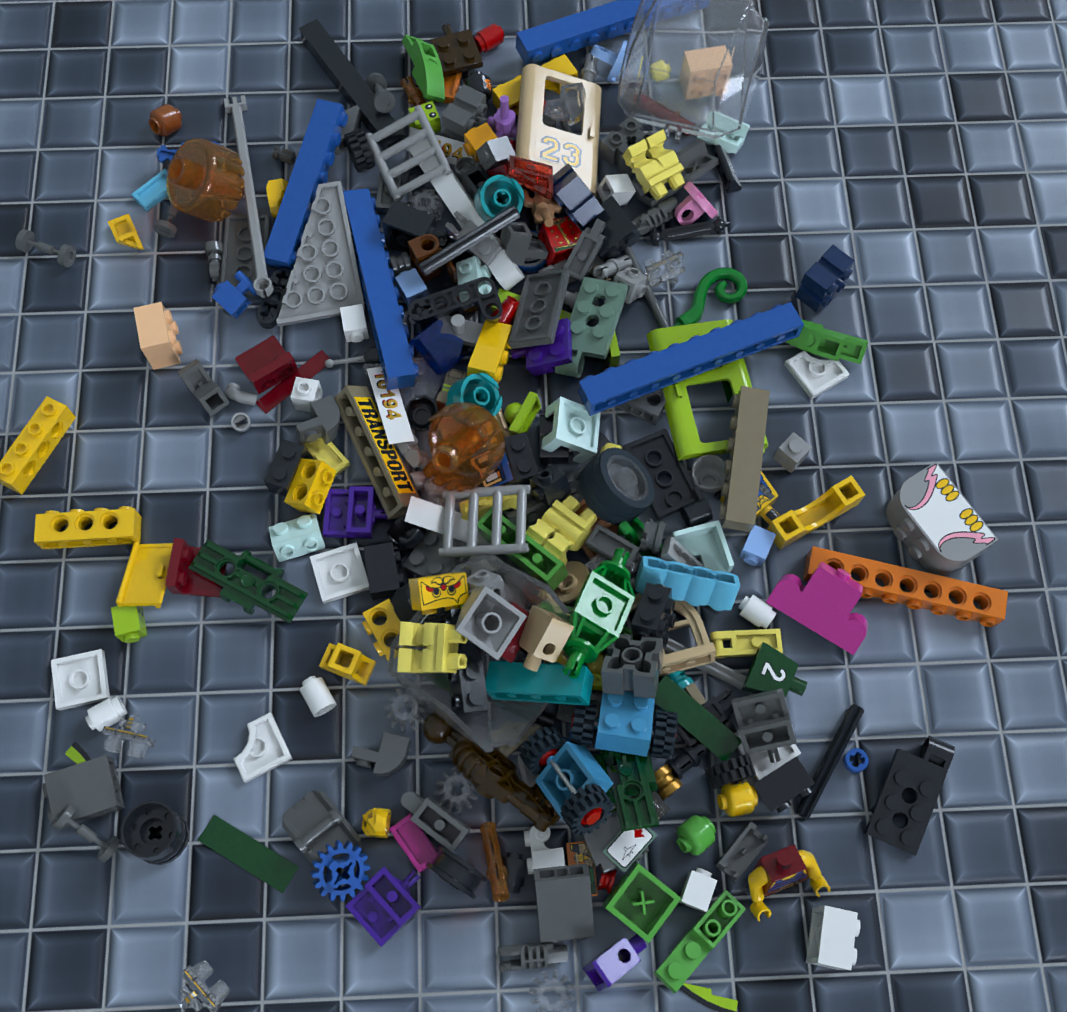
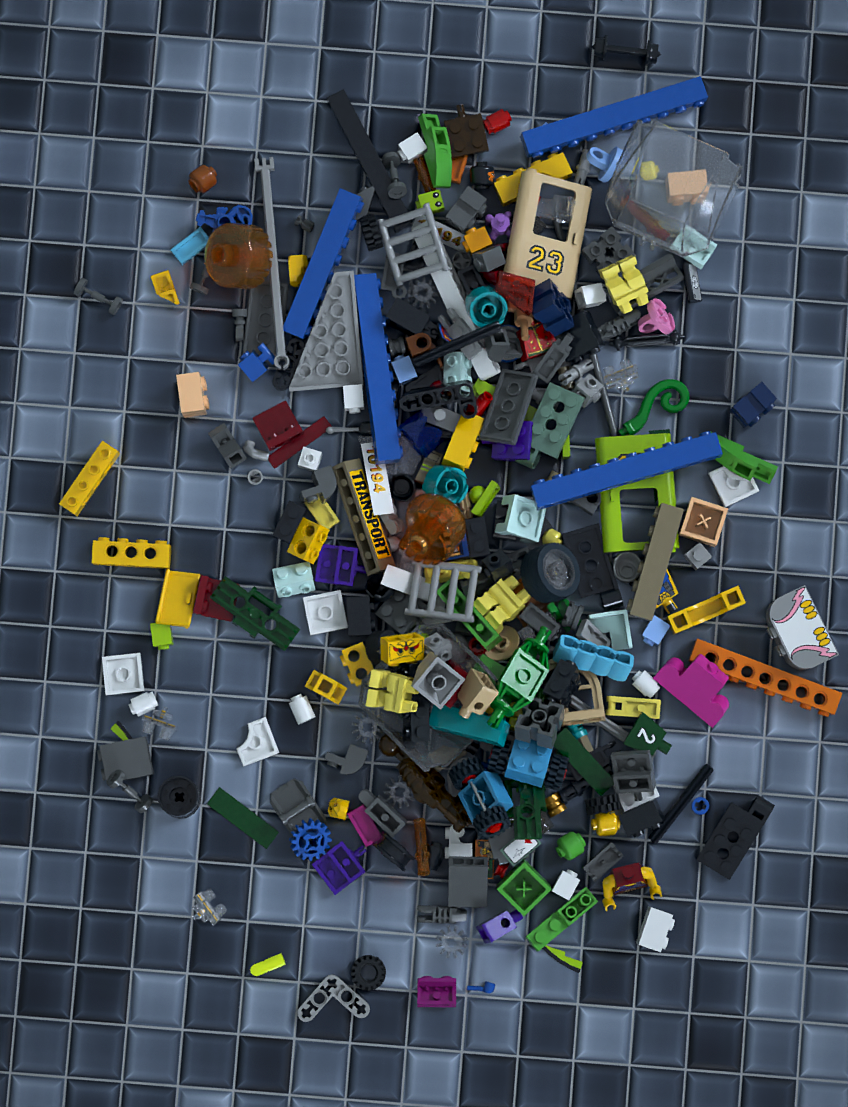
camera: 10 degrees right, 15 degrees up
none -> white brick [397,132,428,164]
none -> light nougat brick [678,497,728,547]

